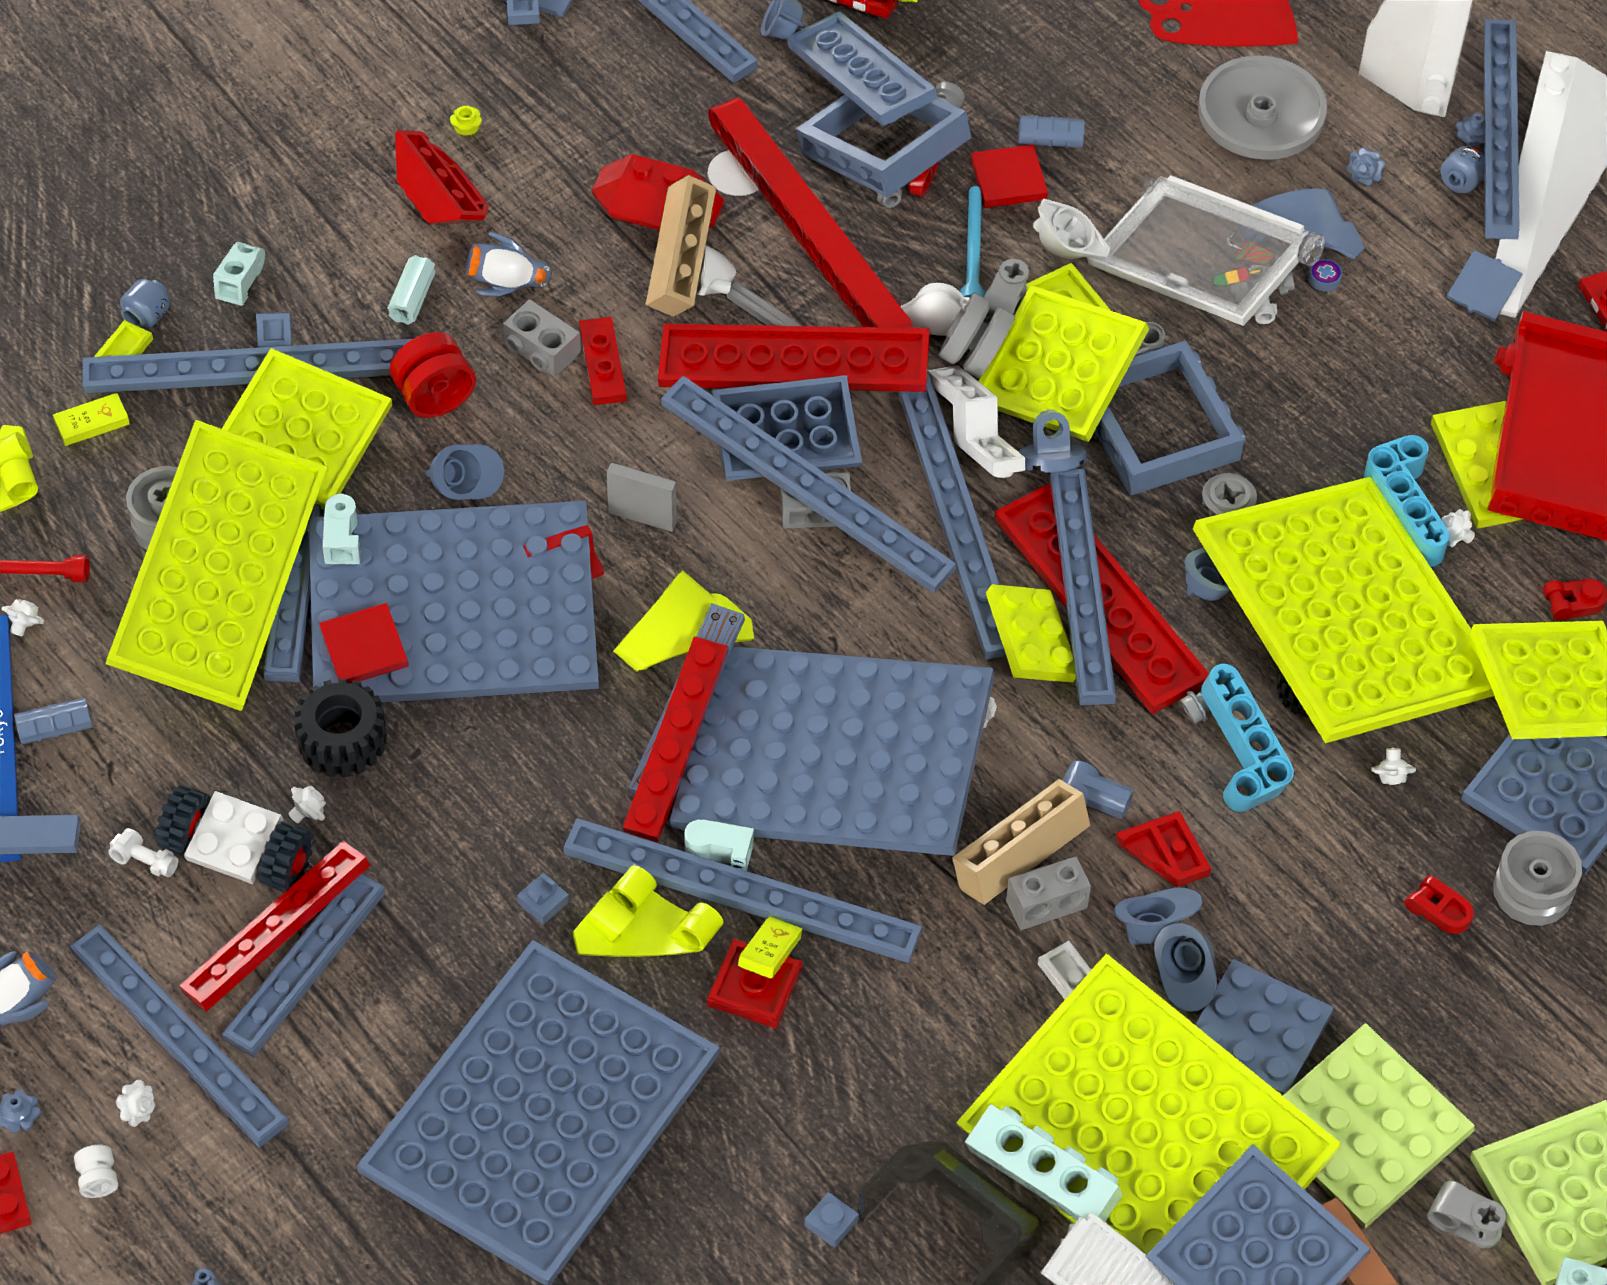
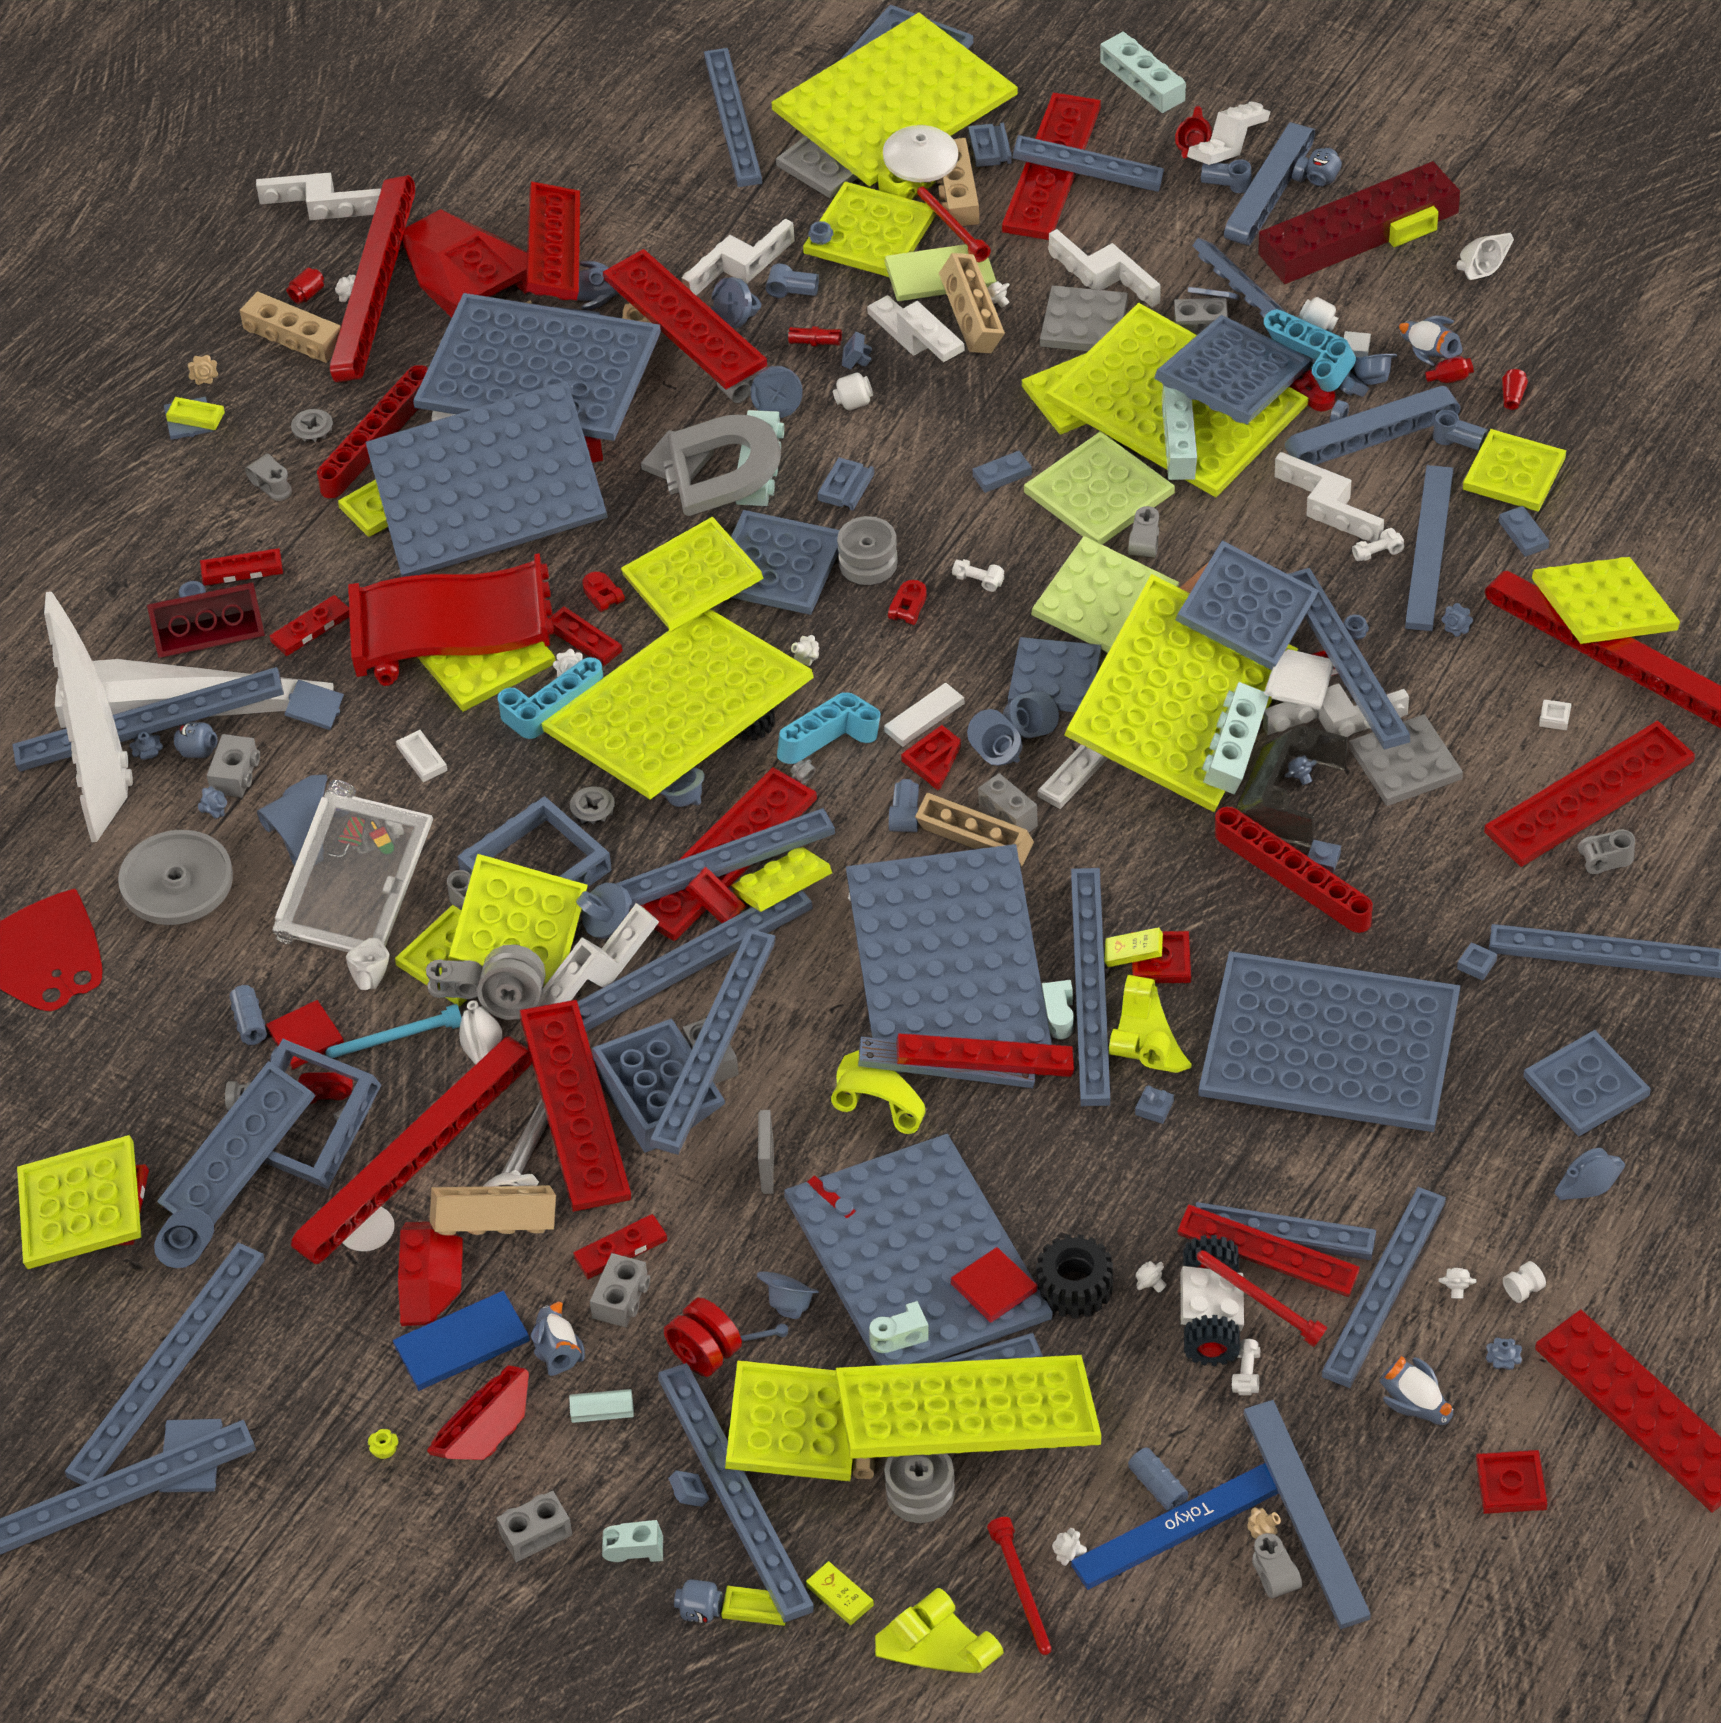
camera: 105 degrees left, 5 degrees down
none -> light grey brick [207,734,260,798]
none -> blue tile [393,1290,530,1391]
none -> white tile [396,730,447,782]
none -> light grey brick [497,1491,573,1562]
none -> red tile [550,606,623,667]
none -> red tile [685,867,746,924]
none -> sand blue hinge [741,1324,788,1342]
none -> white tile [884,683,964,747]
none -> white bar [952,559,1004,592]
none -> red piece [1197,1250,1327,1347]
none -> red beam [1215,807,1373,933]
none -> sand blue plant [1285,755,1317,785]

